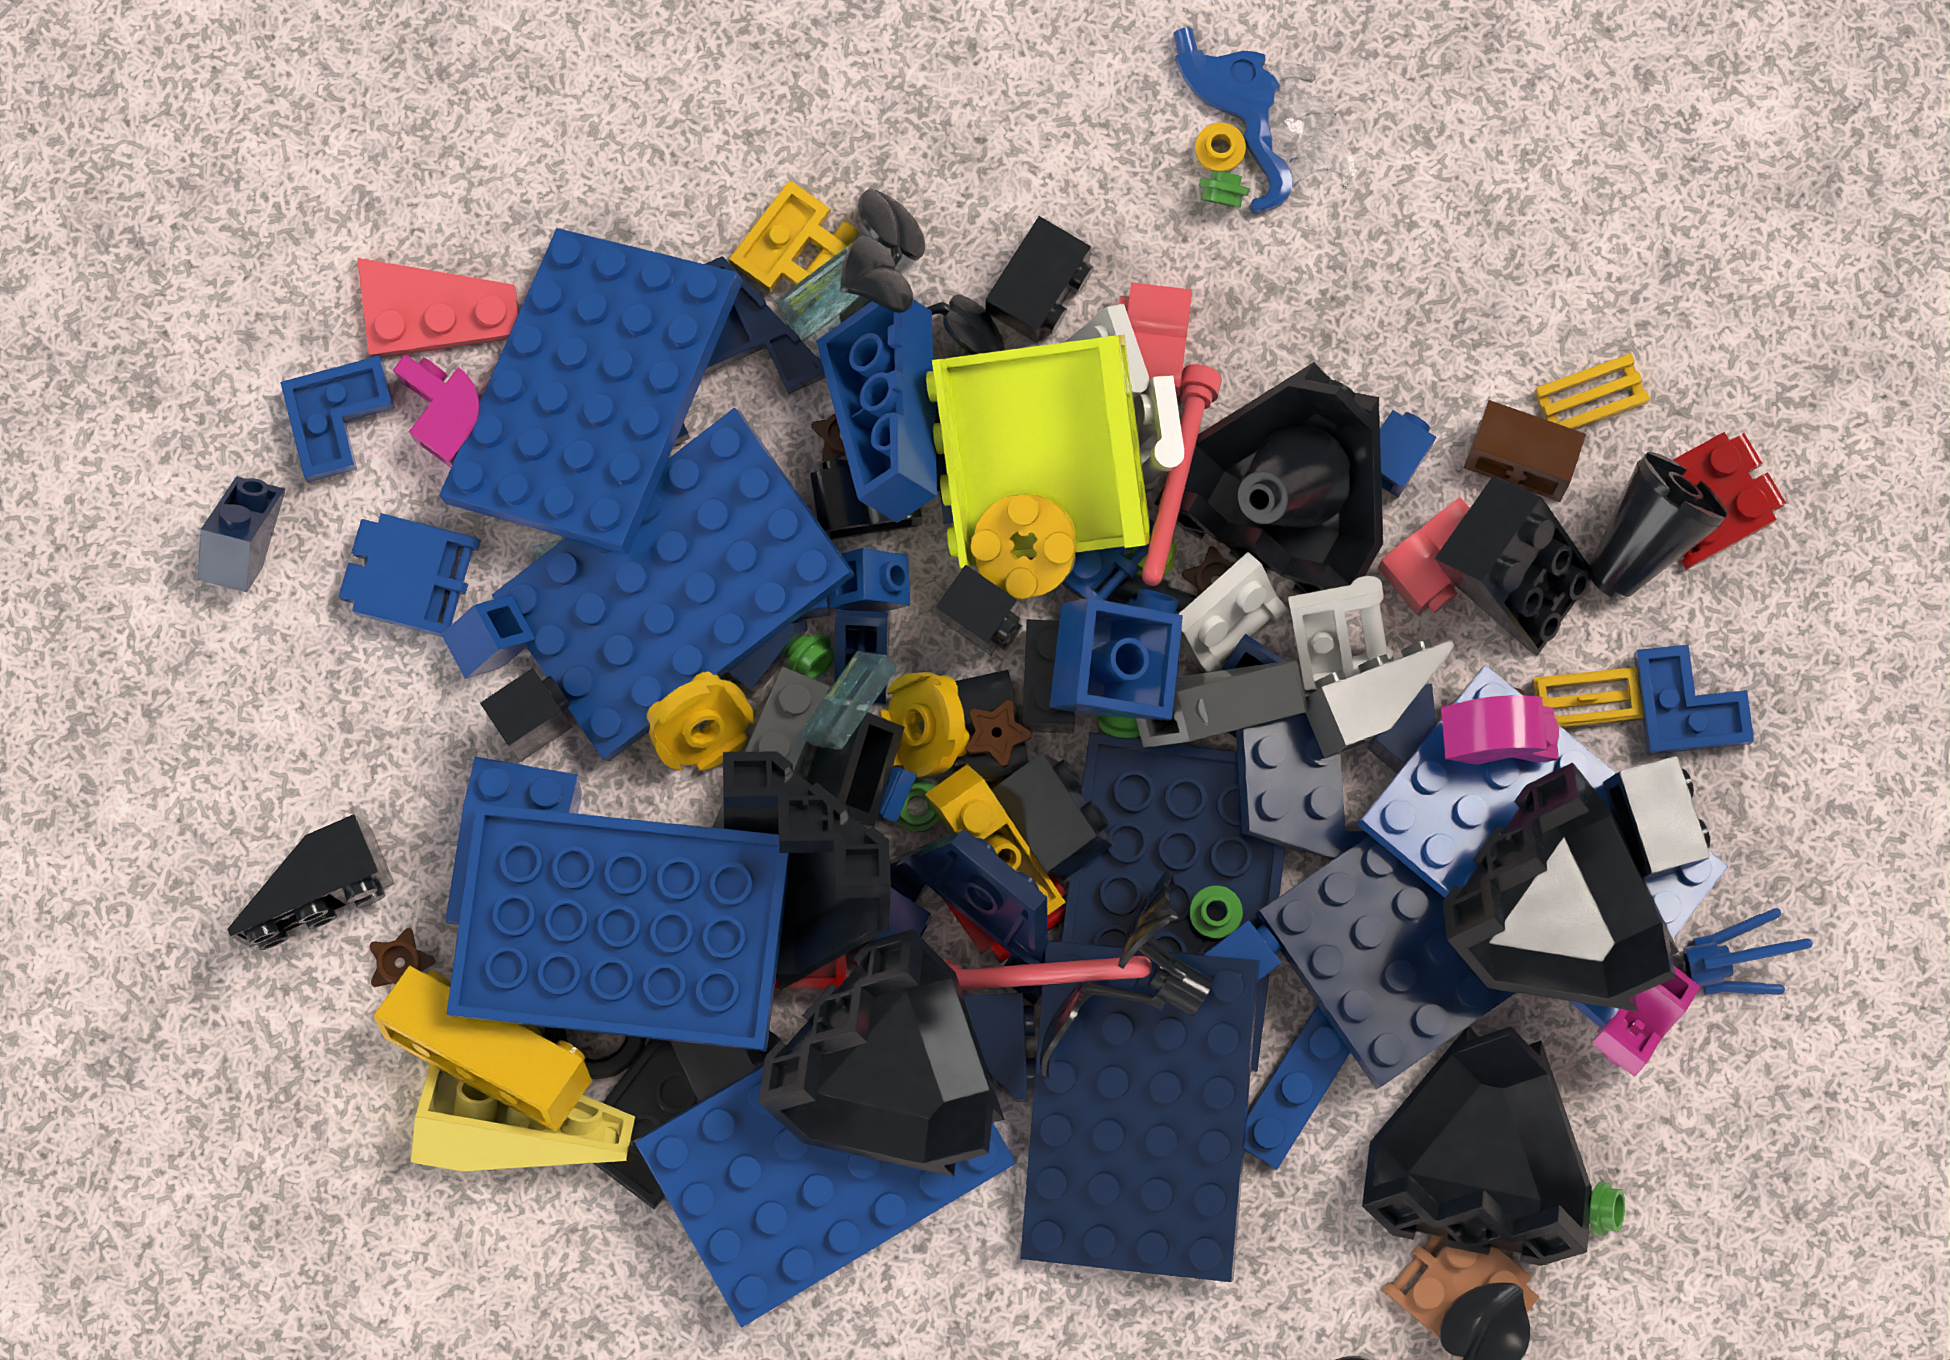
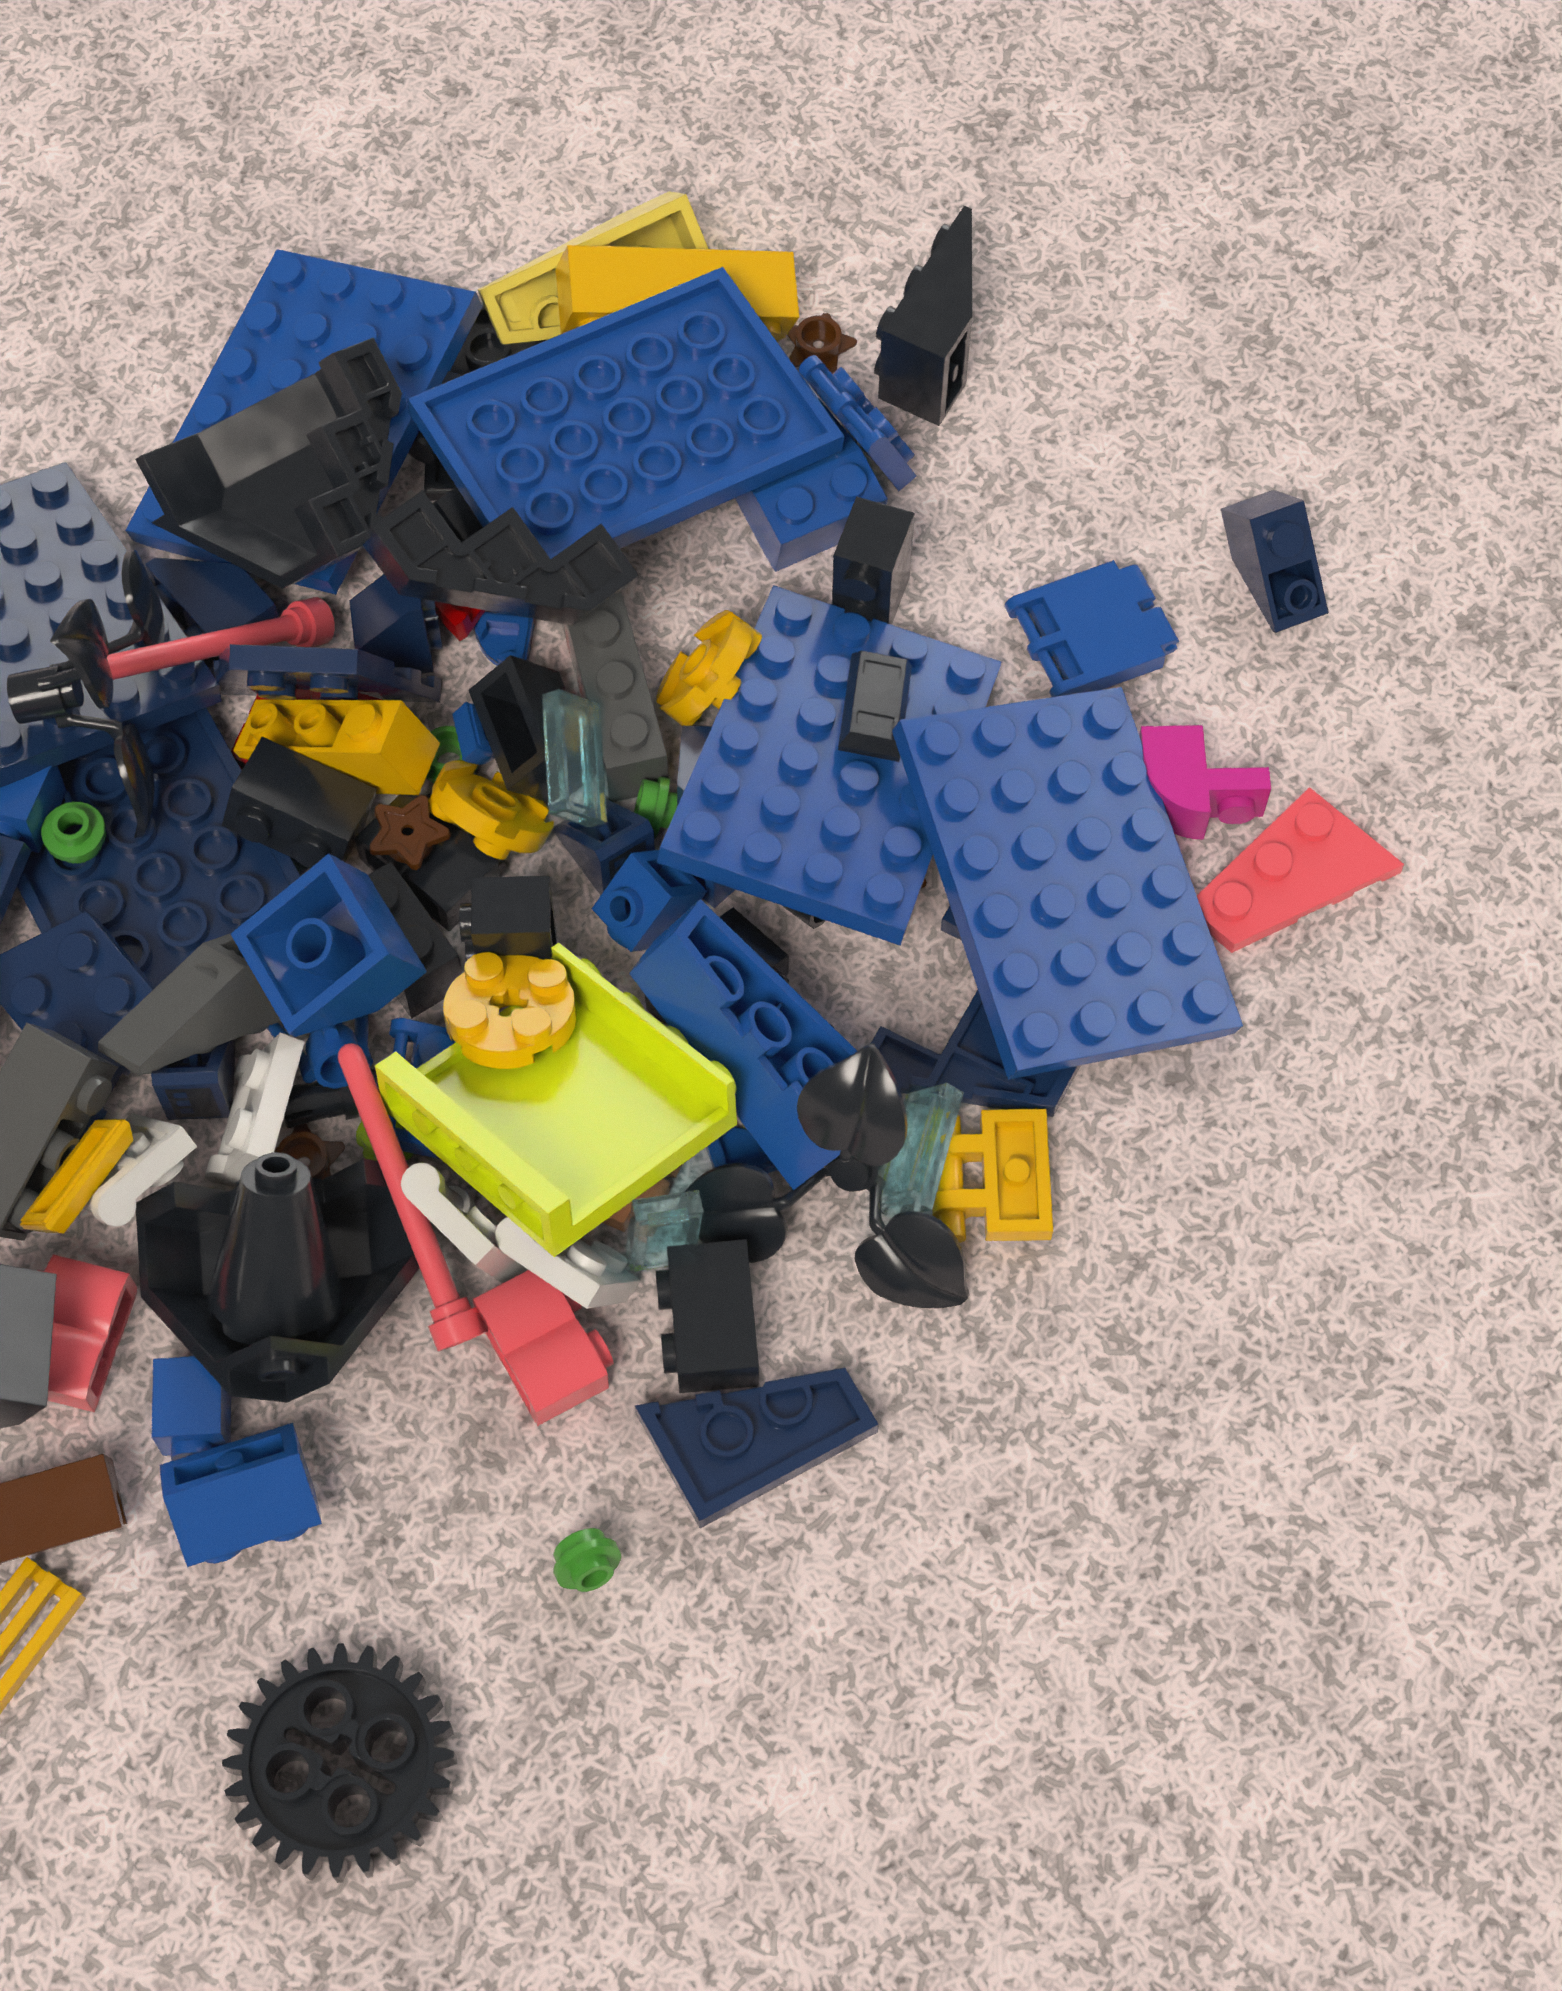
camera: 140 degrees right, 15 degrees down
blue plate [280,356,395,483] -> none
blue brick [441,595,535,679] -> none
piece [1173,27,1356,214] -> none
yellow plate [1195,122,1246,172] -> none
none -> yellow tile [20,1119,134,1234]
none -> blue brick [159,1423,322,1567]
none -> black gear [222,1643,457,1883]
none -> clear light blue tile [626,1190,703,1272]
none -> dark blue wing [635,1368,879,1529]
none -> blue plate [799,355,917,491]
none -> black tile [838,650,912,762]

